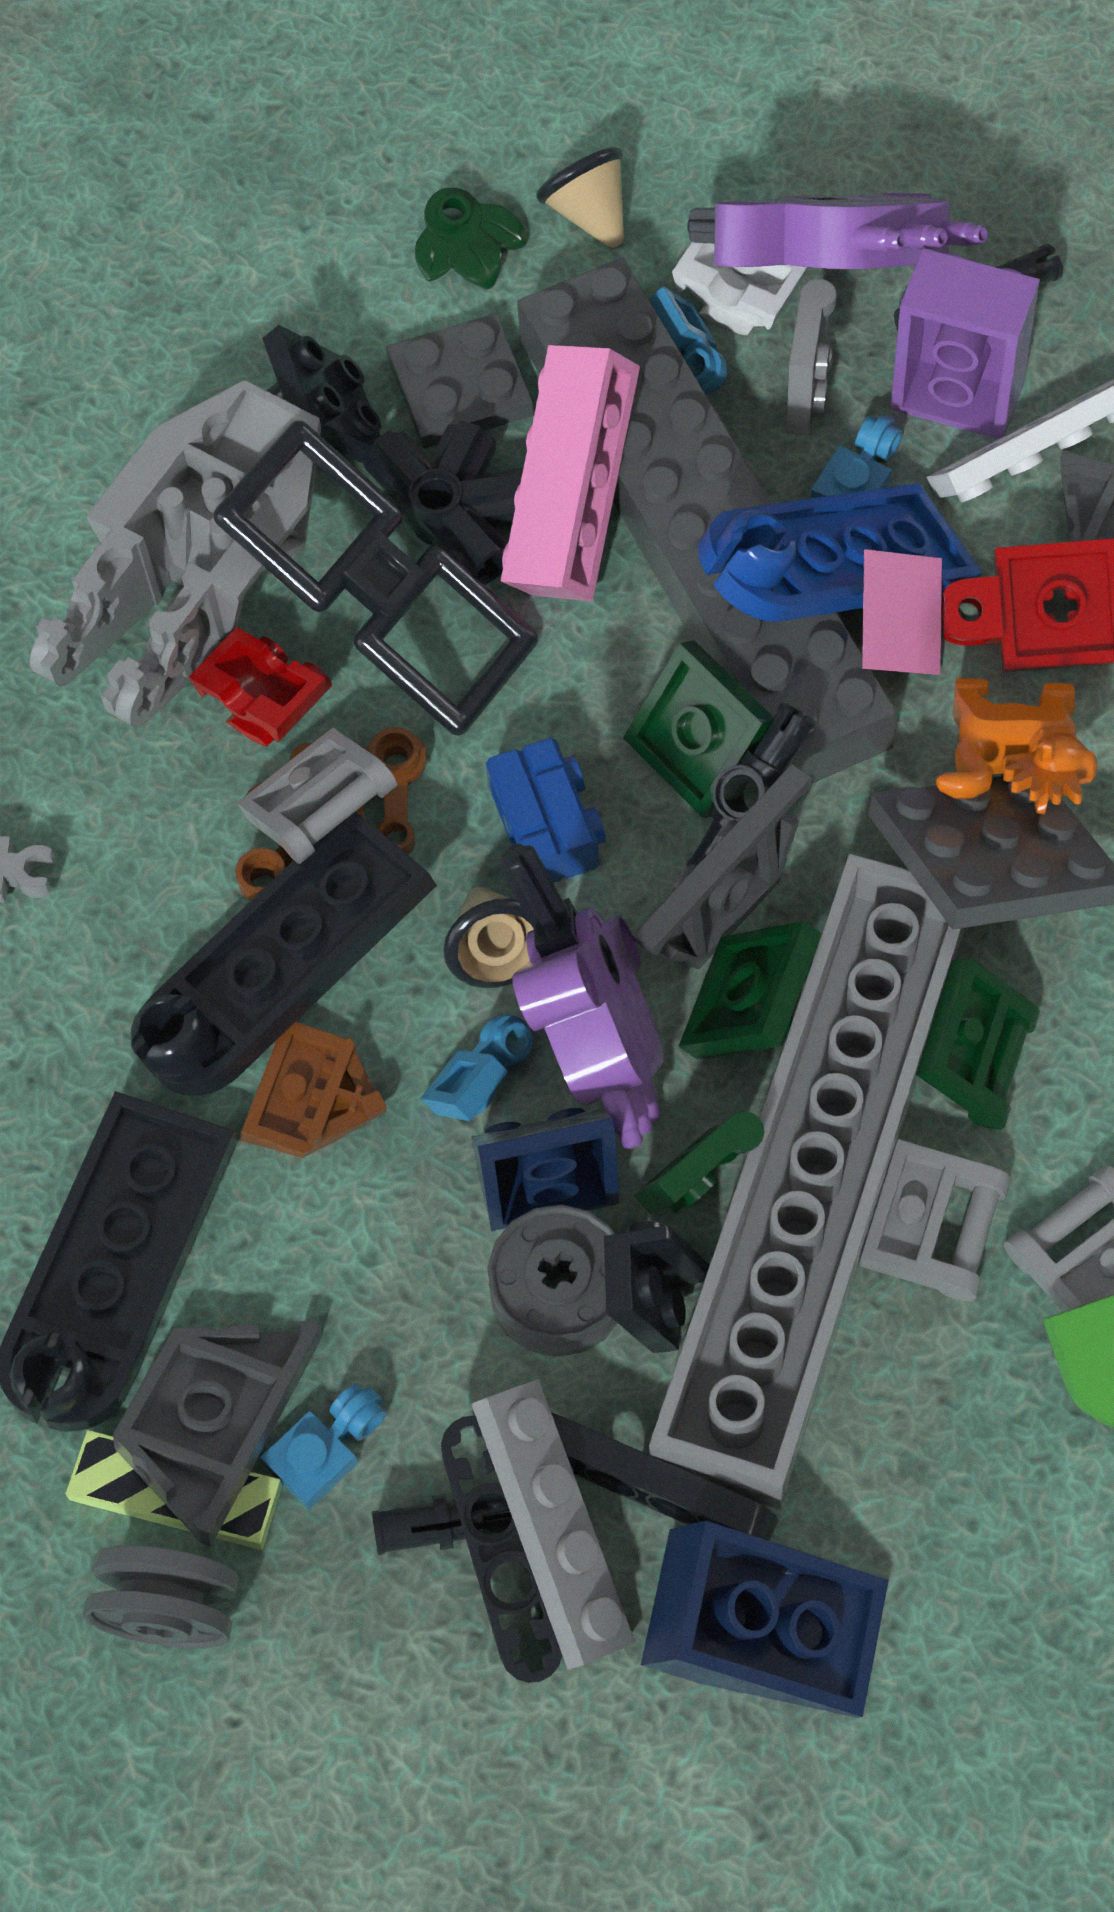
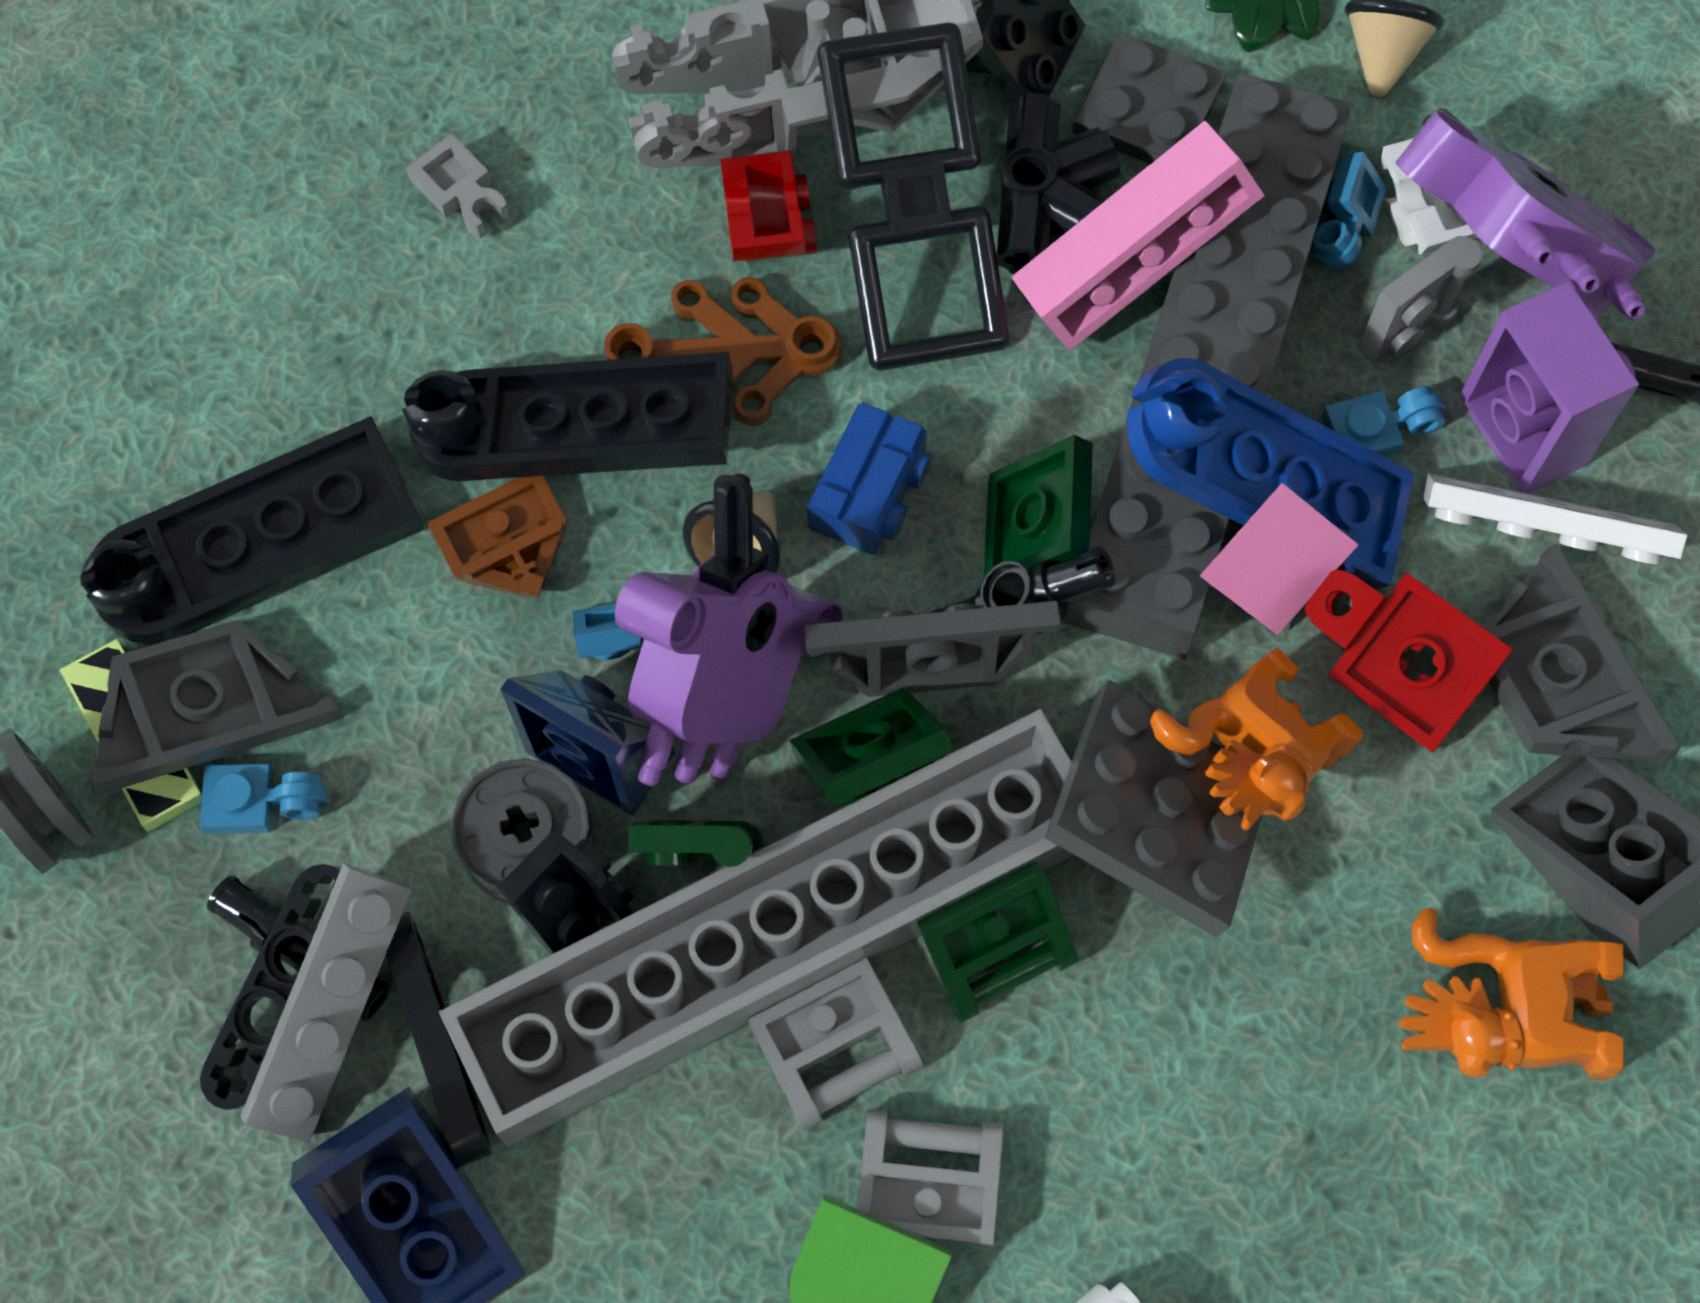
camera: 40 degrees right, 5 degrees up
light grey plate [237,727,398,864] -> none

